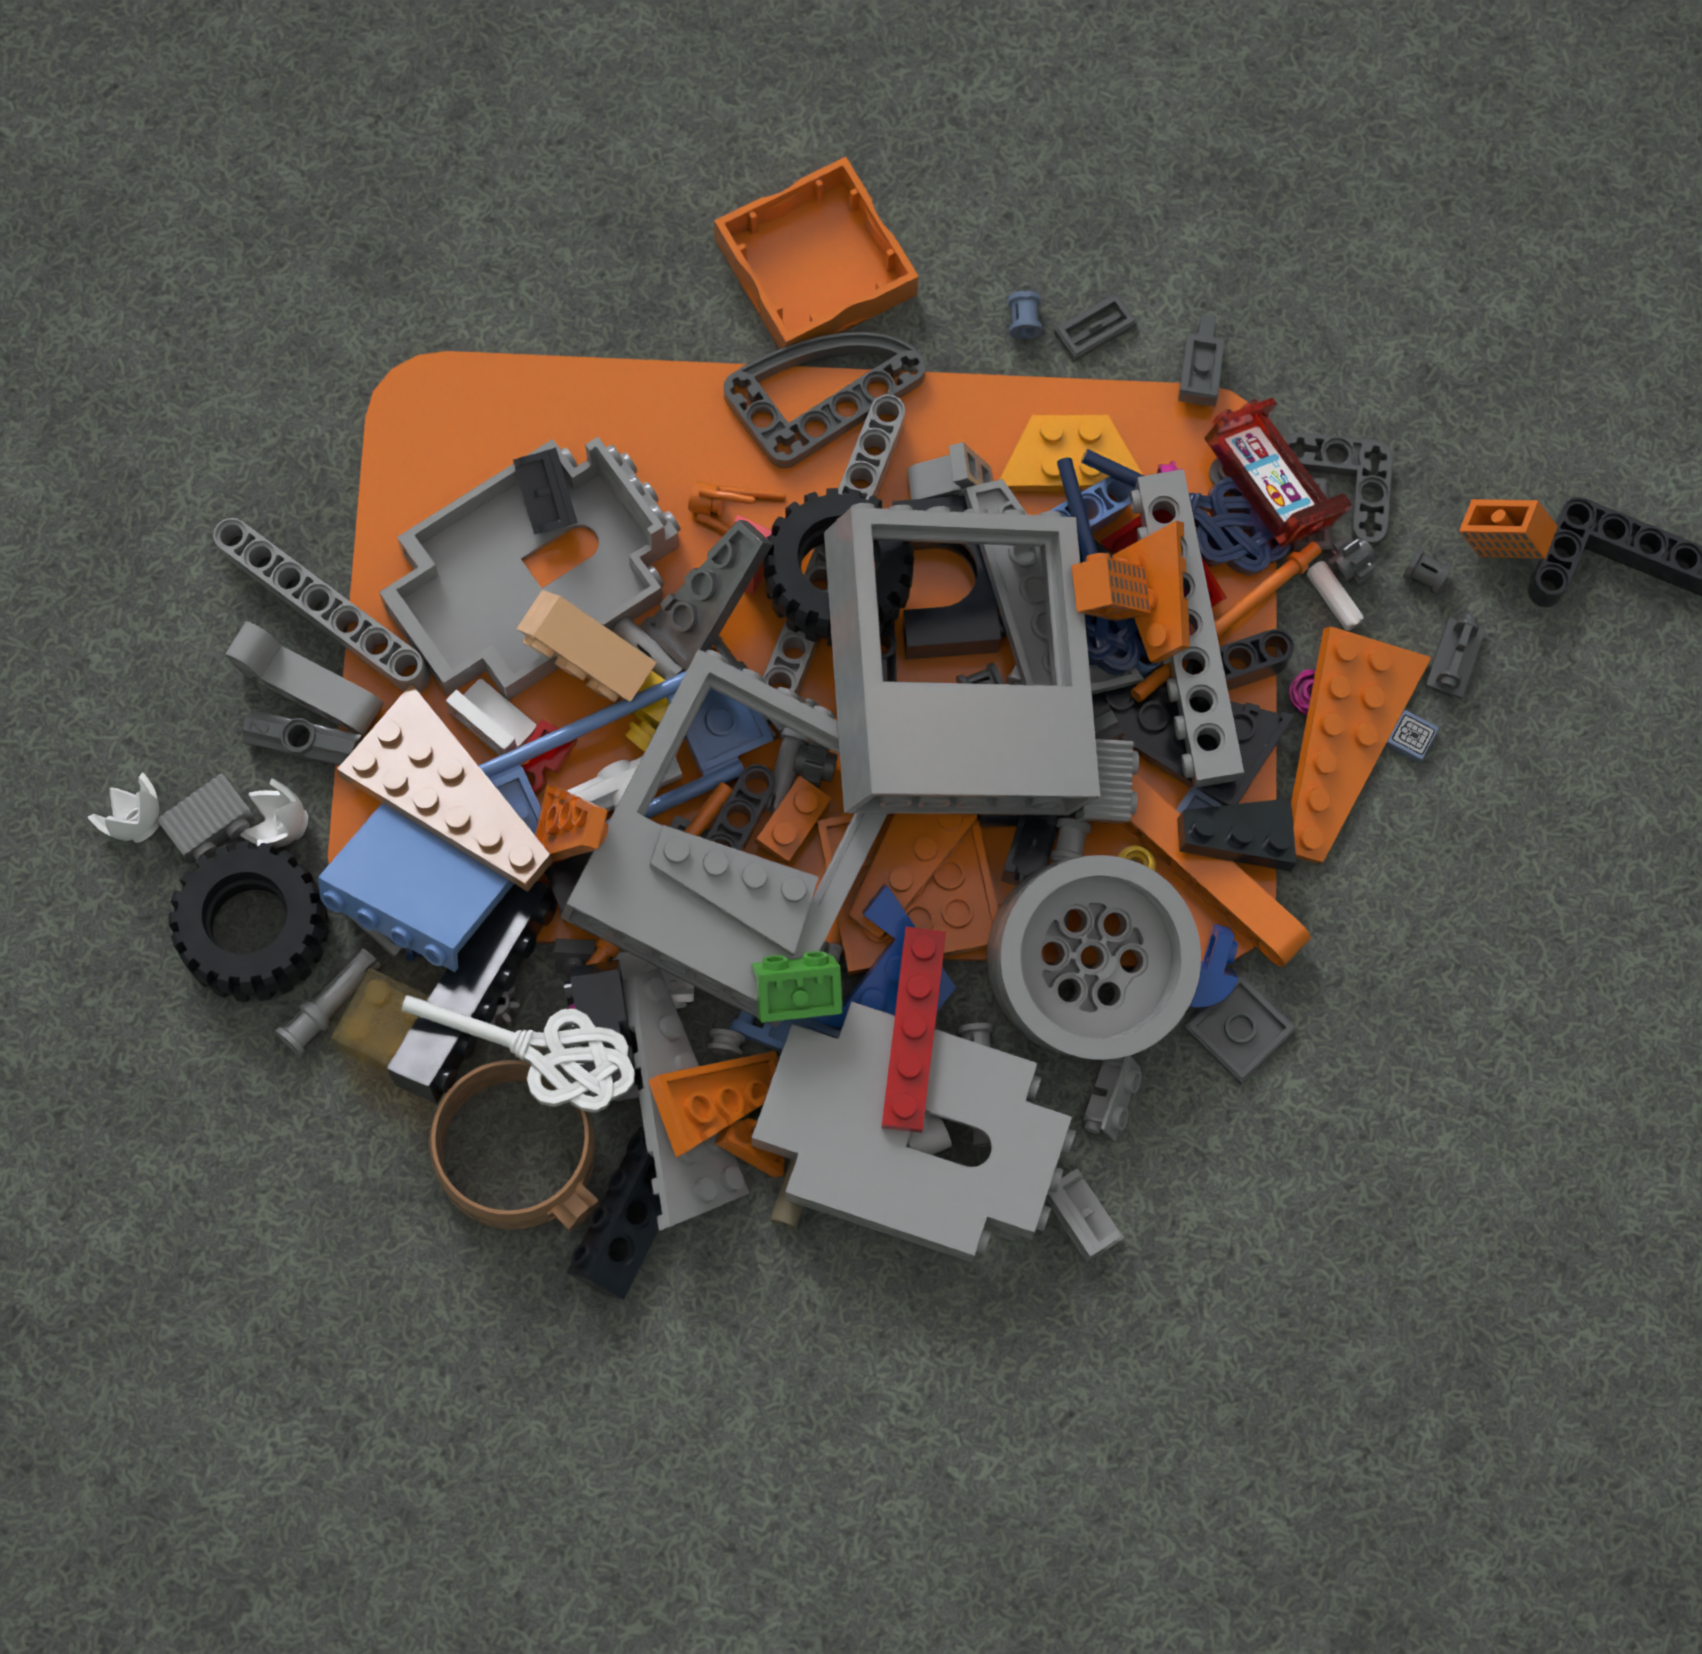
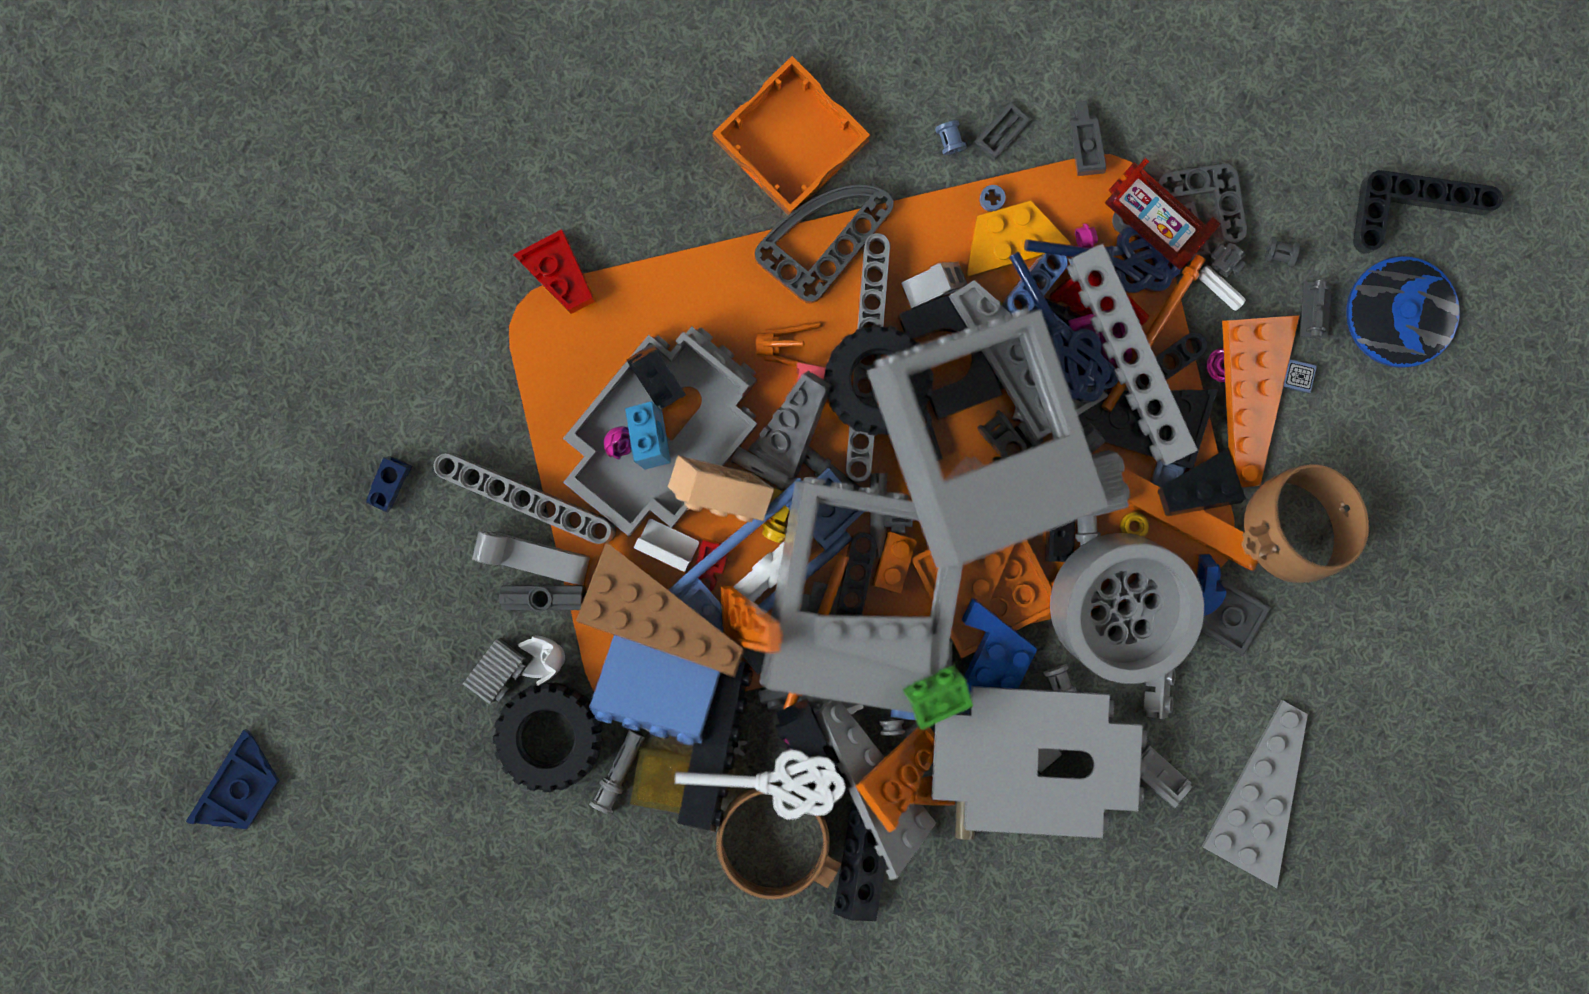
camera: 10 degrees left, 15 degrees up
white piece [88,772,160,843] -> none
red plate [881,927,946,1133] -> none
orange brick [1072,553,1151,621] -> none
orange wing [1112,521,1190,663] -> none
orange brick [1459,499,1558,559] -> none
none -> dark blue leg [366,456,413,513]
none -> red wing [513,229,596,314]
none -> dark pink plate [604,426,632,459]
none -> dark azure brick [625,401,671,470]
none -> sand blue bush [979,185,1006,212]
none -> light grey wing [1202,700,1308,888]
none -> medium nougat cylinder [1242,465,1369,583]
none -> dish [1346,257,1459,368]

